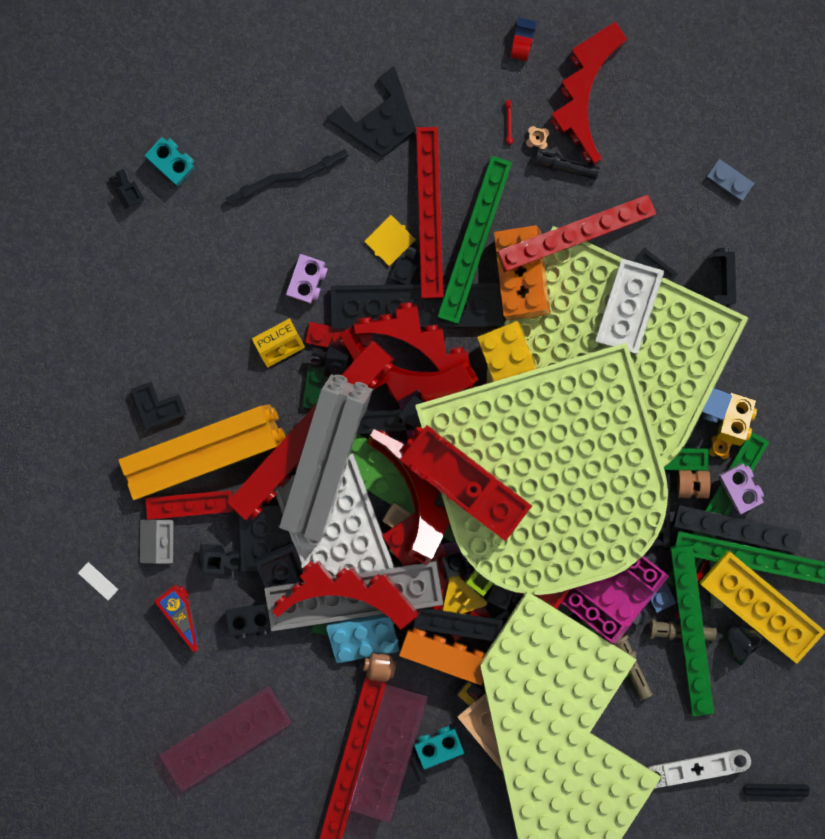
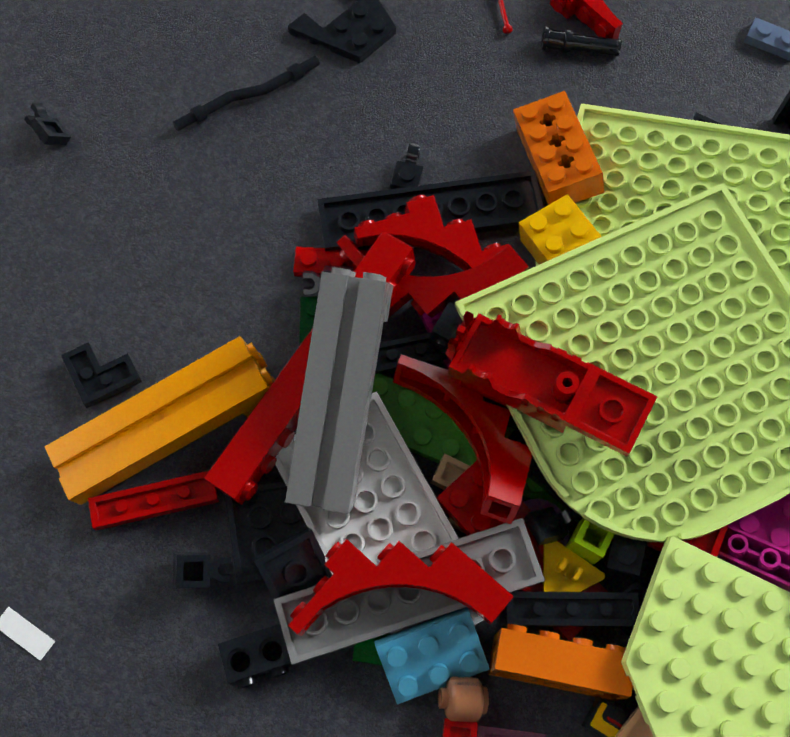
camera: 10 degrees left, 20 degrees down
light grey panel [140,520,173,564] -> none
teal brick [144,137,196,187] -> none
slope [154,584,199,652] -> none
yellow panel [252,318,305,368] -> none
lavender brick [286,254,328,304] -> none
yellow piece [364,215,416,267] -> none
red plate [416,127,443,299] -> none
green plate [438,156,512,325] -> none
red plate [496,195,656,273] -> none
light nougat plate [526,126,549,149] -> none
white plate [596,259,664,355] -> none

